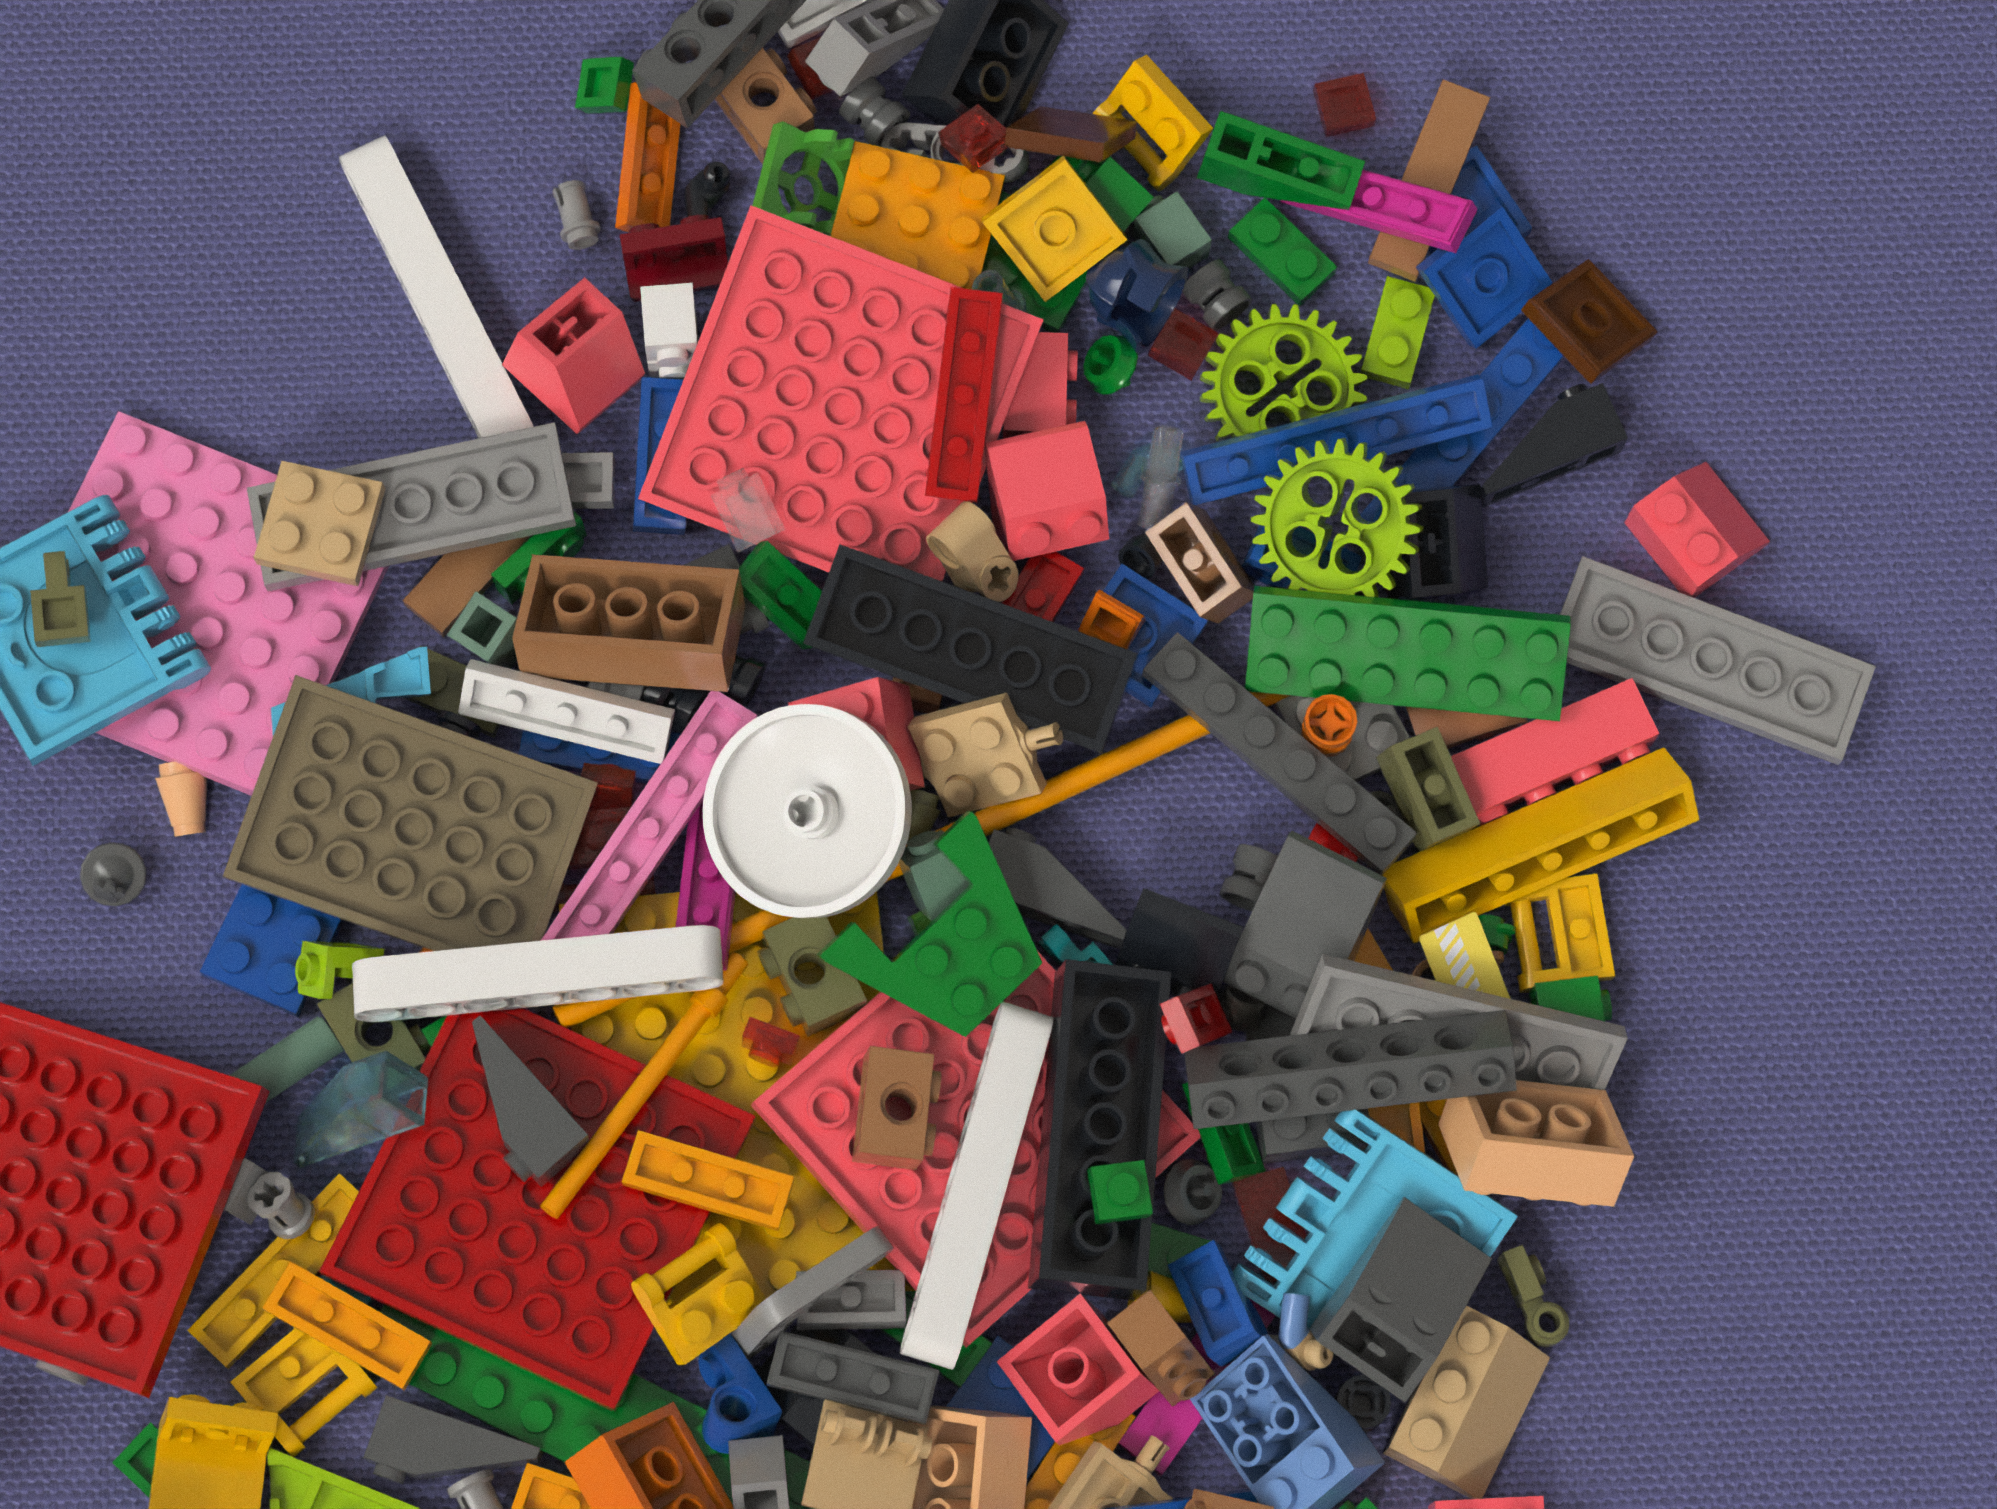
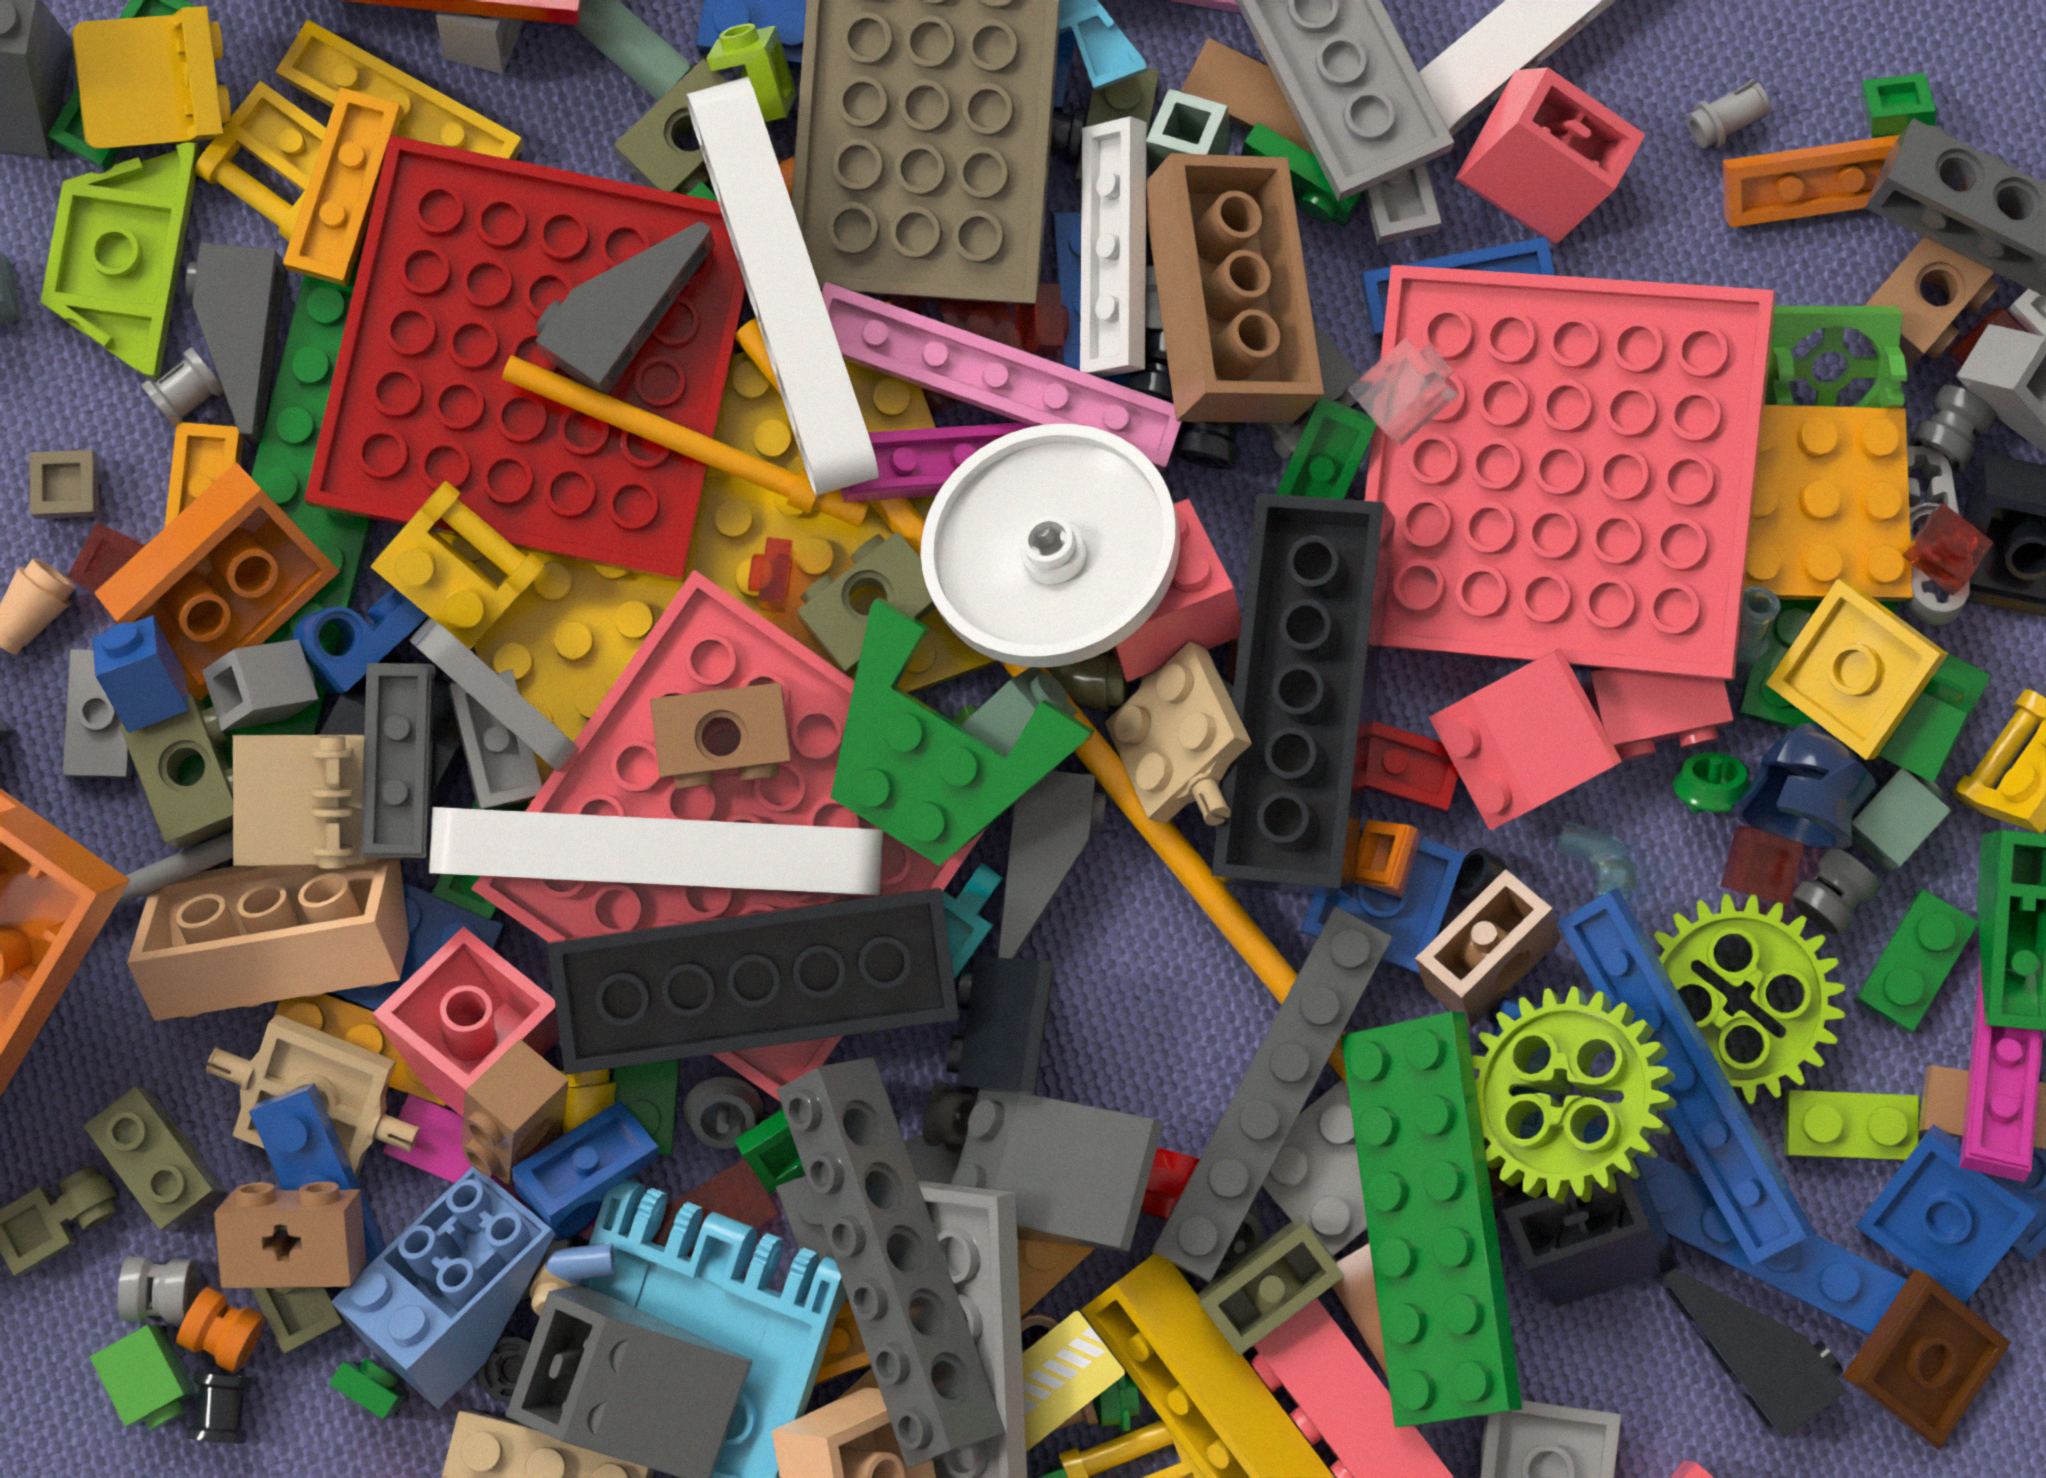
camera: 85 degrees right, 5 degrees up
light grey bush [247,1172,315,1239] -> none
clear light blue slope [294,1050,428,1168] -> none
dark red bracket [620,215,728,302] -> none
light orange plate [622,1130,794,1231] -> none
white piece [640,283,698,380] -> none
black arm [684,161,731,219] -> none
red plate [925,287,1003,502] -> none
tan piece [926,501,1018,602] -> none
reddish brown tile [1005,106,1137,162] -> none
green plate [1087,1160,1153,1224] -> none
clear axle [1137,425,1184,529] -> none
red plate [1160,984,1232,1054] -> none
dark grey wheel [1219,844,1278,911] -> none
orange wheel [1301,694,1358,757] -> none

